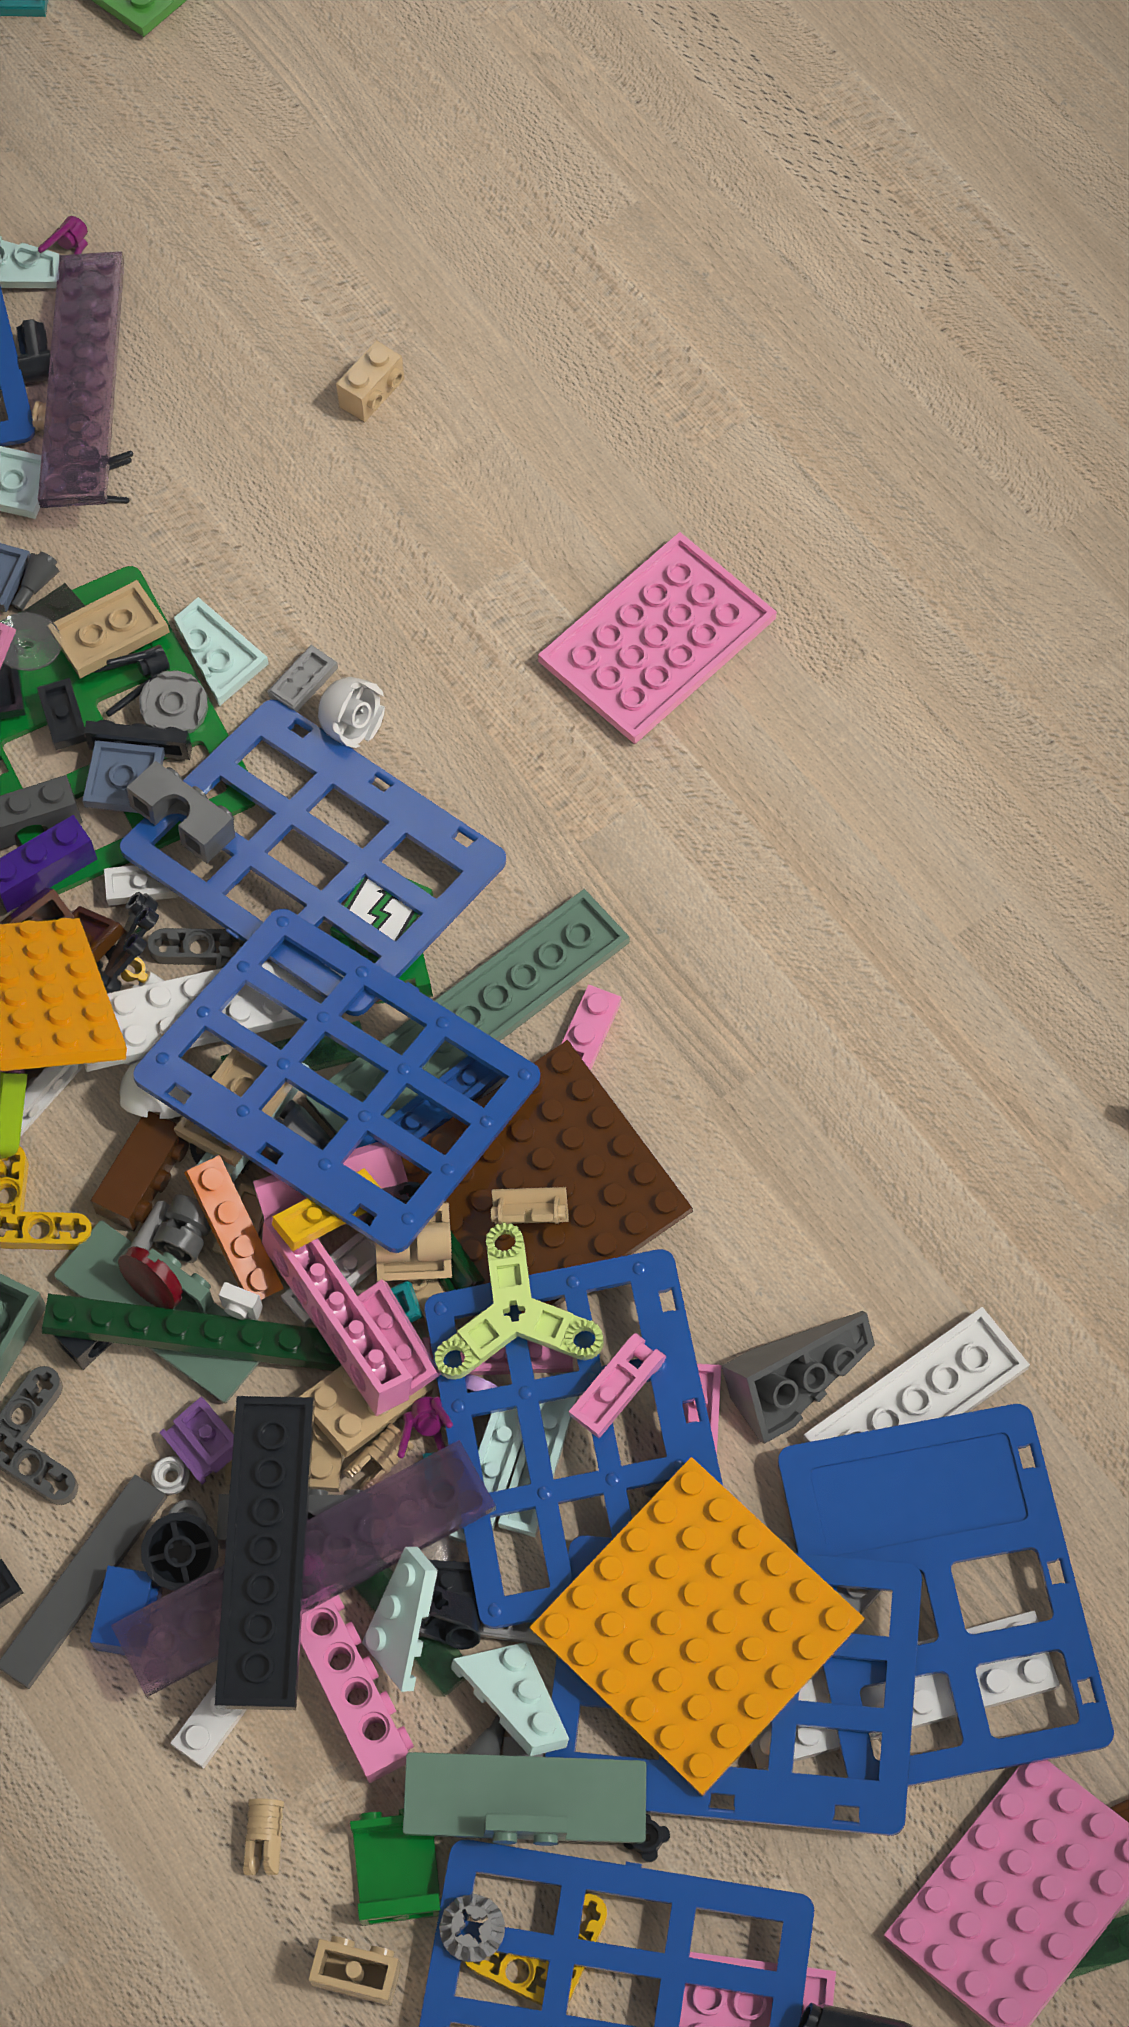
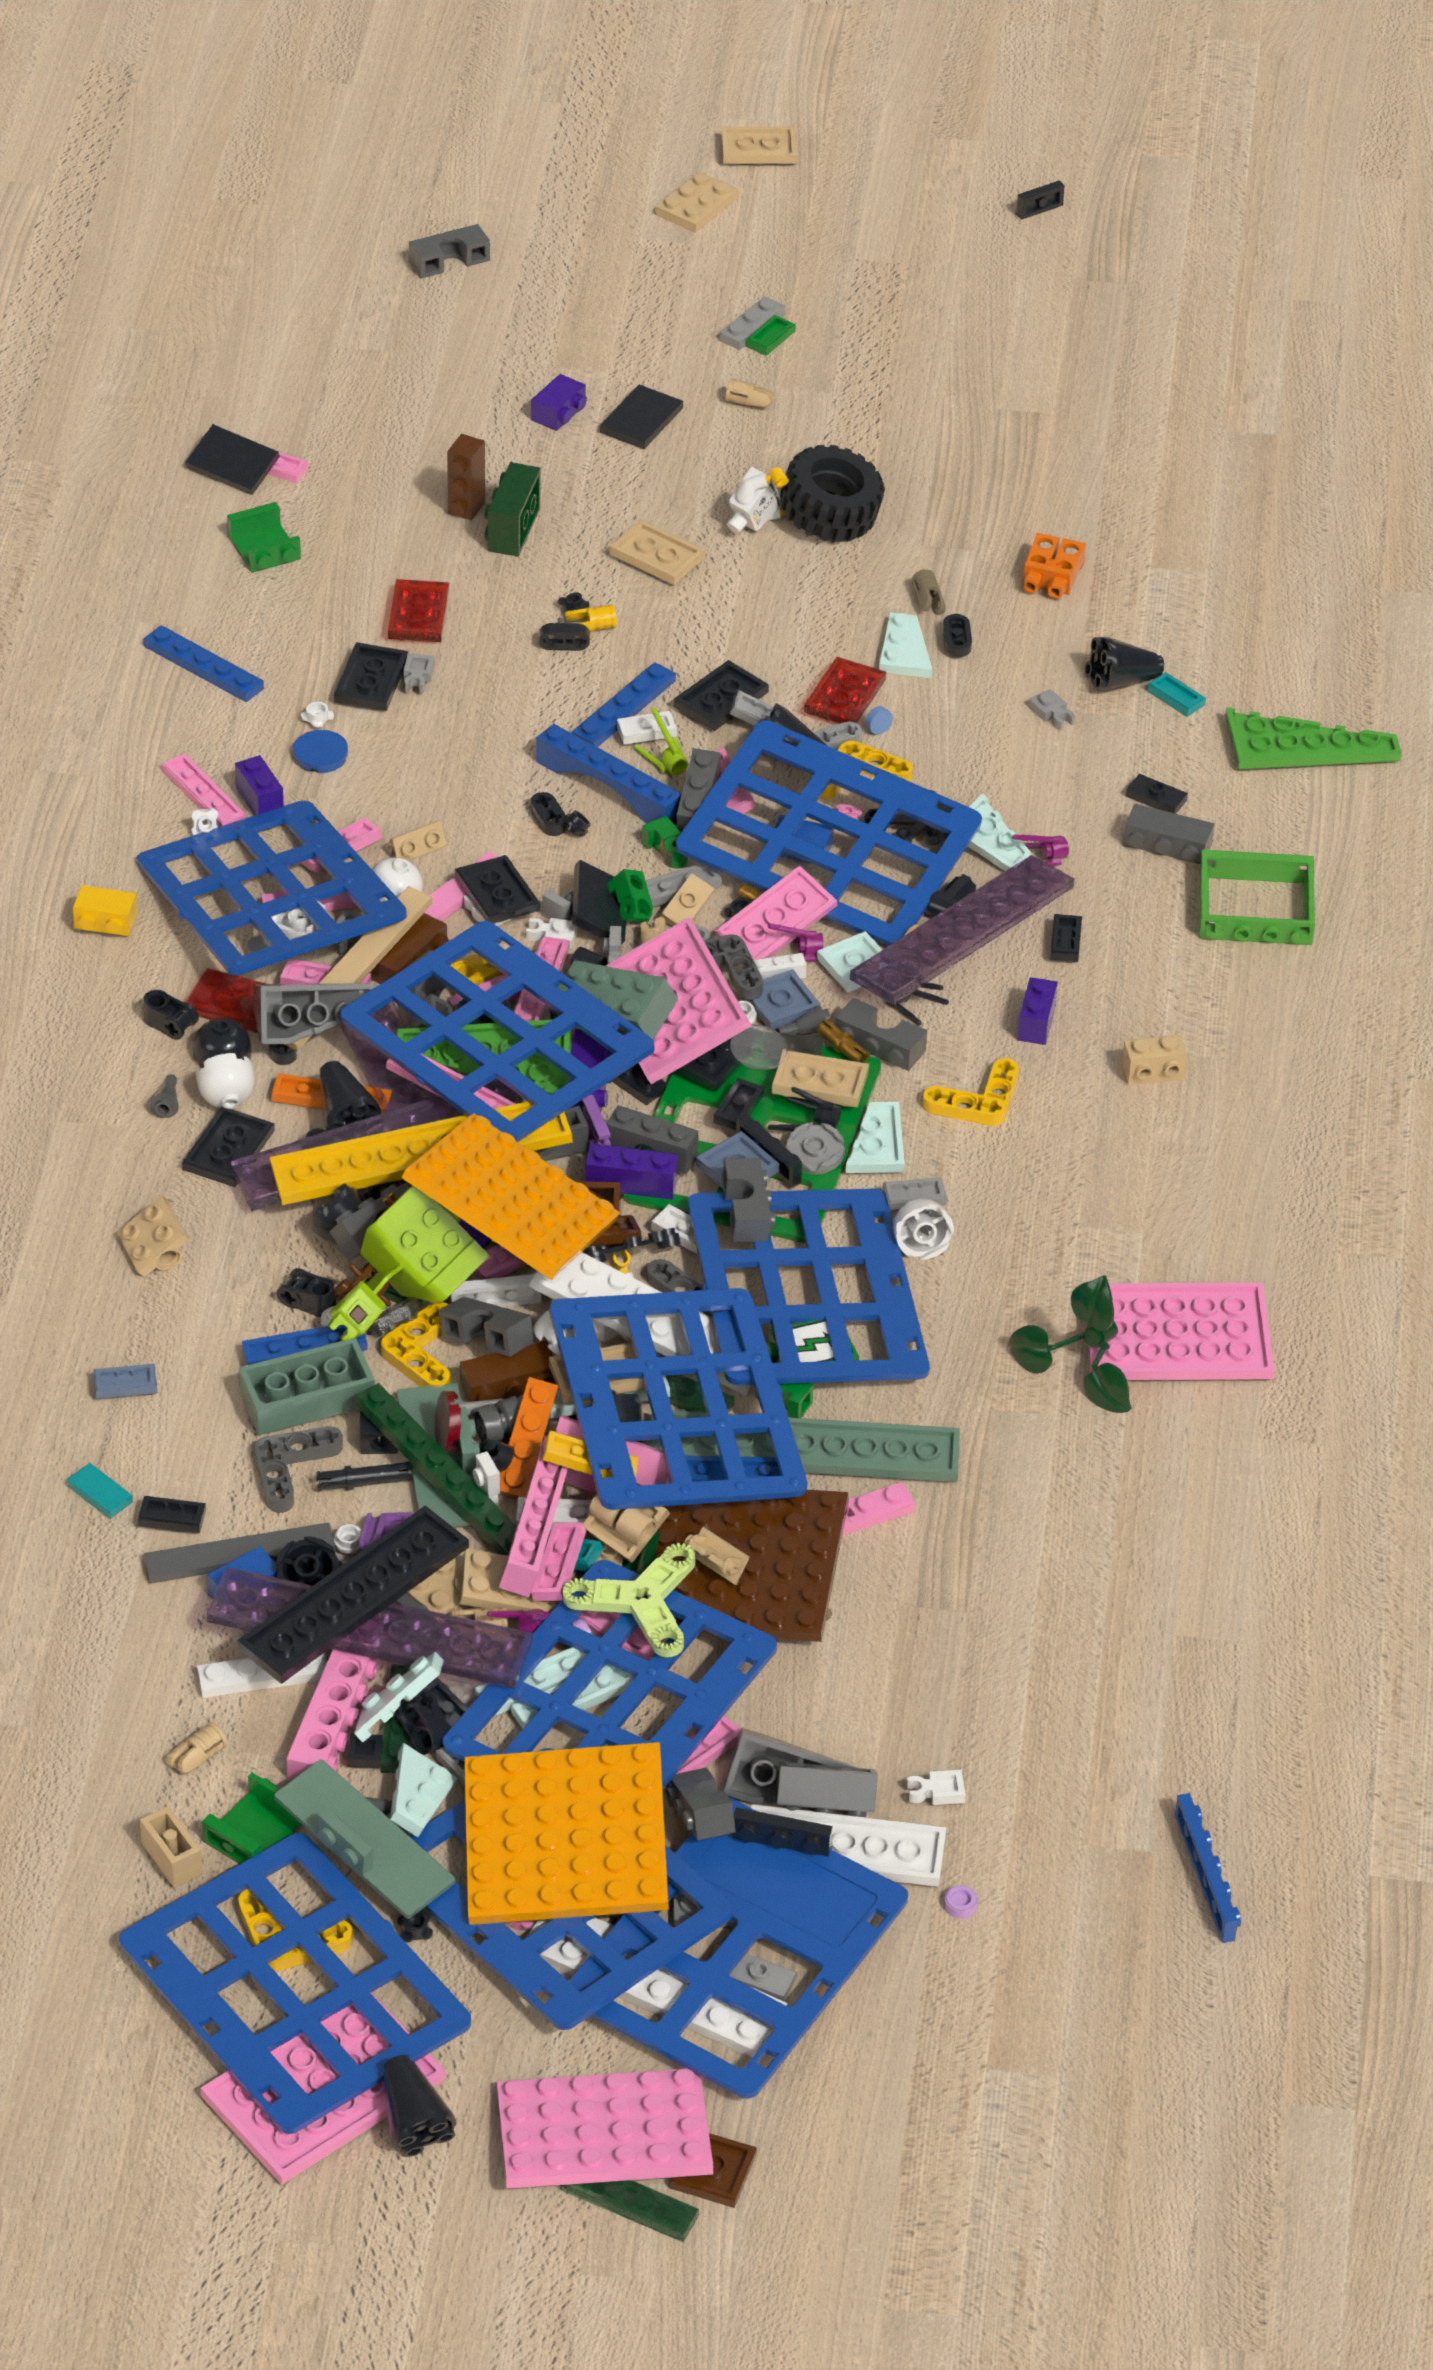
camera: 40 degrees right, 20 degrees down
light grey gear [439,1893,505,1962] -> none
bright pink plate [568,1333,666,1438] -> none
none -> black pin [316,1461,412,1491]
none -> black plate [348,1733,383,1768]
none -> dark grey arch [439,1296,534,1357]
none -> black beam [475,1439,514,1472]
none -> dark grey arch [666,1767,736,1840]
none -> light grey plate [729,1954,797,2001]
none -> black plate [732,1807,833,1857]
none -> brick [775,1761,878,1817]
none -> pearl gold pin [817,1018,870,1063]
none -> dark grey arch [835,998,927,1071]
none -> white plate [907,1770,966,1805]
none -> yellow beam [923,1058,1019,1126]
none -> lavender tile [944,1885,978,1919]
none -> dark green plant [1009,1275,1132,1413]
none -> dark purple brick [1017,977,1058,1045]
none -> black plate [1050,914,1082,962]
none -> dark grey brick [1123,804,1215,864]
none -> black plate [1126,774,1188,814]
none -> bright green window [1199,849,1315,945]

